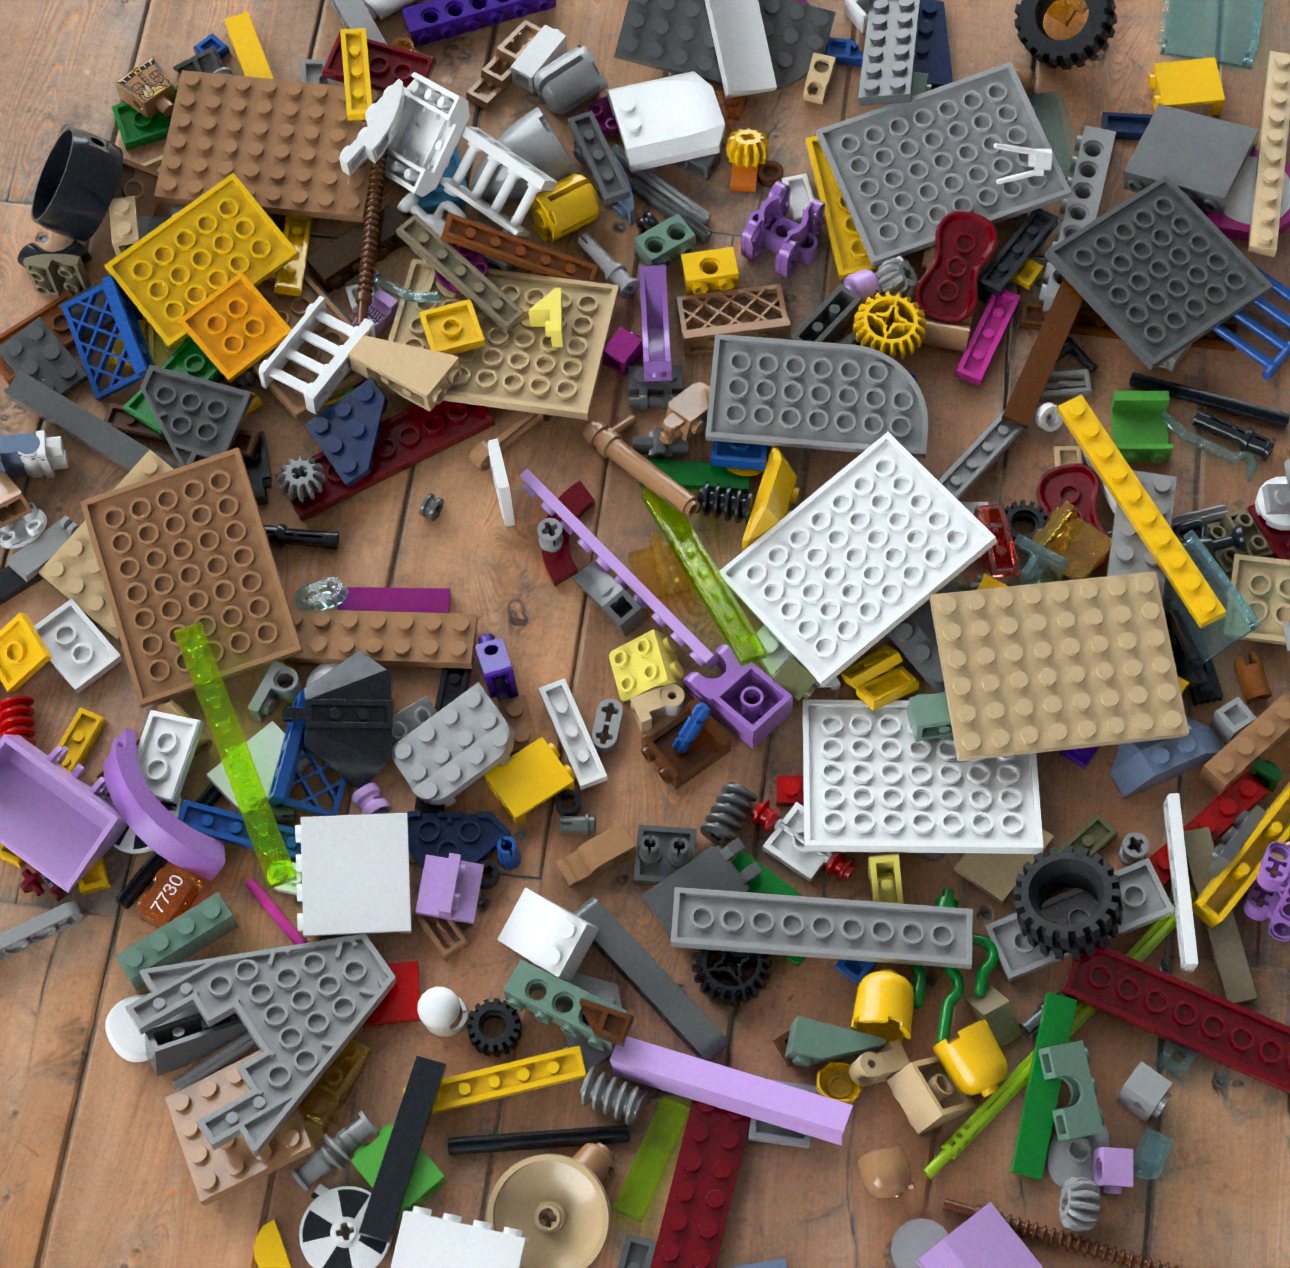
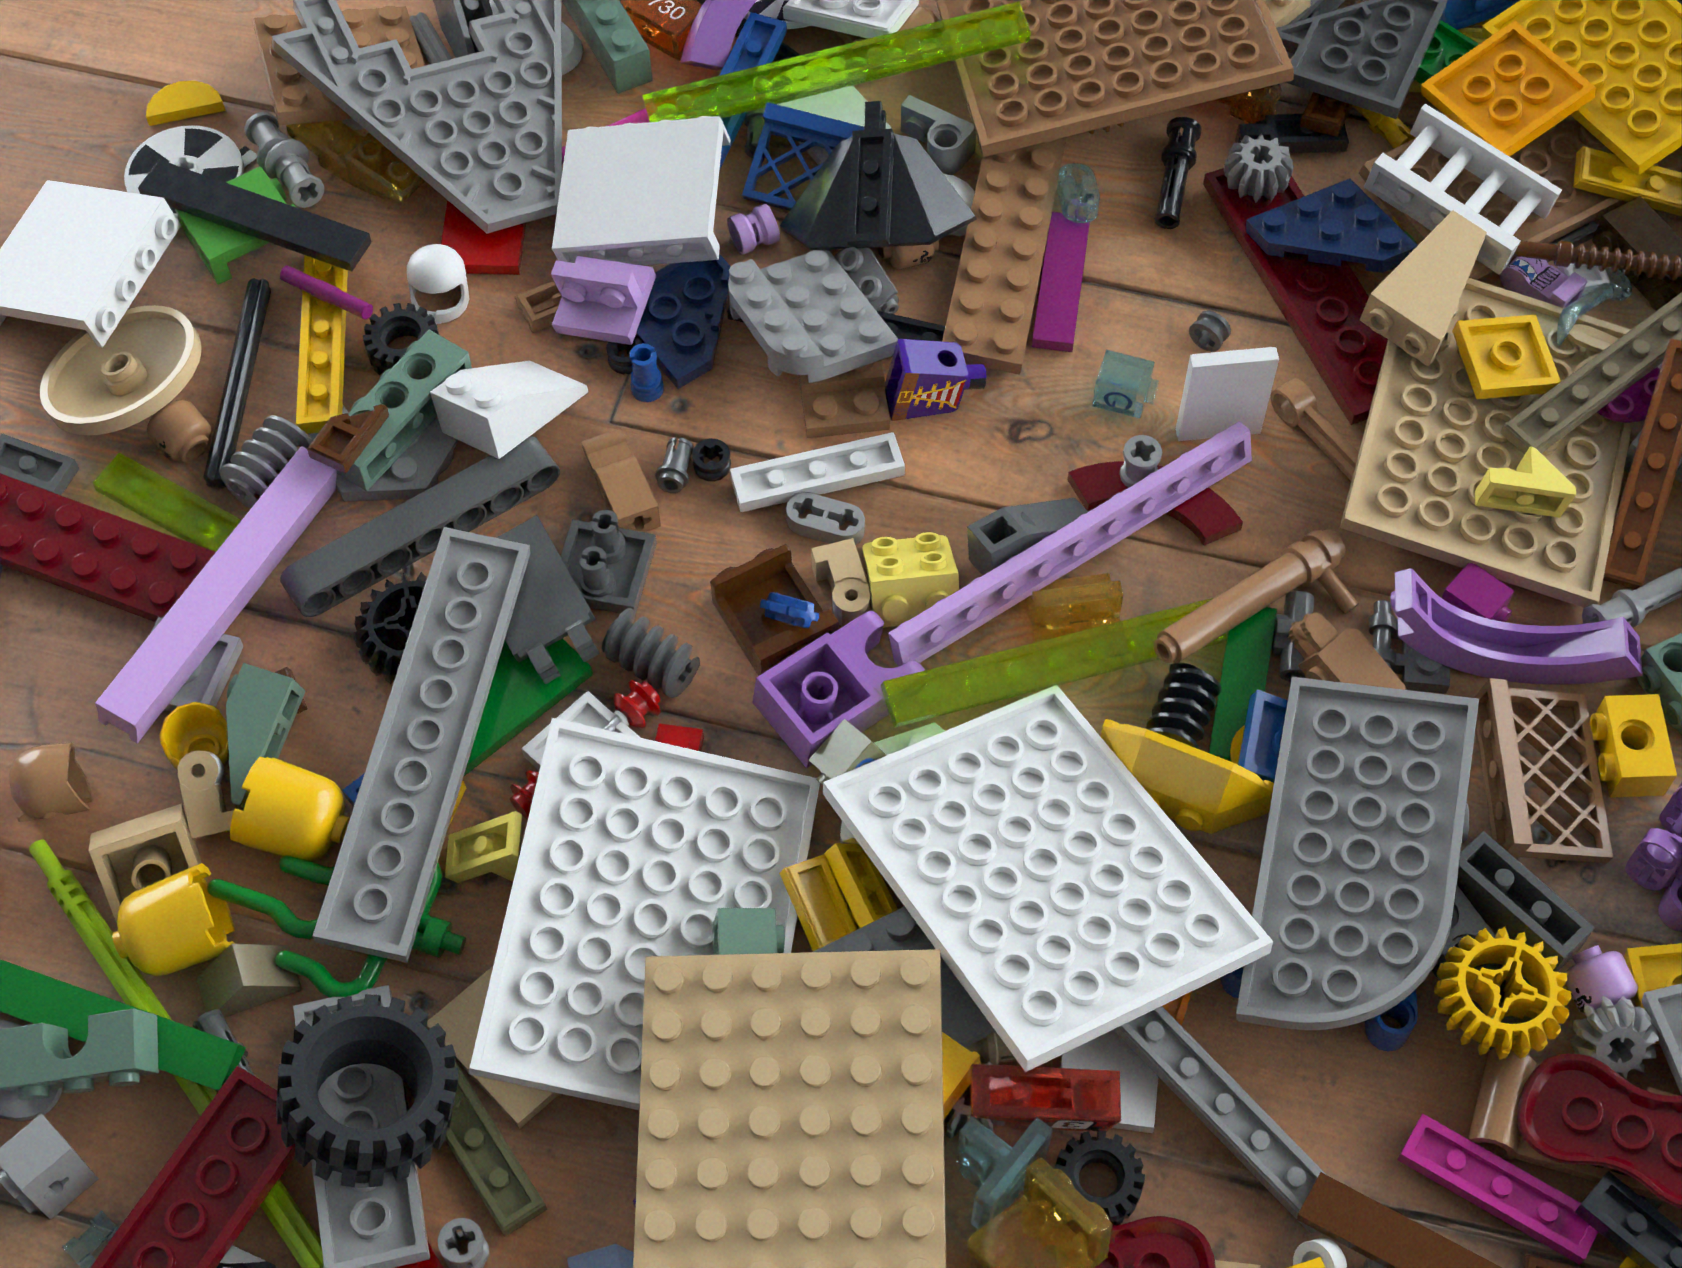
camera: 95 degrees right, 5 degrees down
yellow panel [484,737,576,828] -> none
none -> magenta piece [280,265,373,320]
none -> clear light blue brick [1092,350,1159,419]

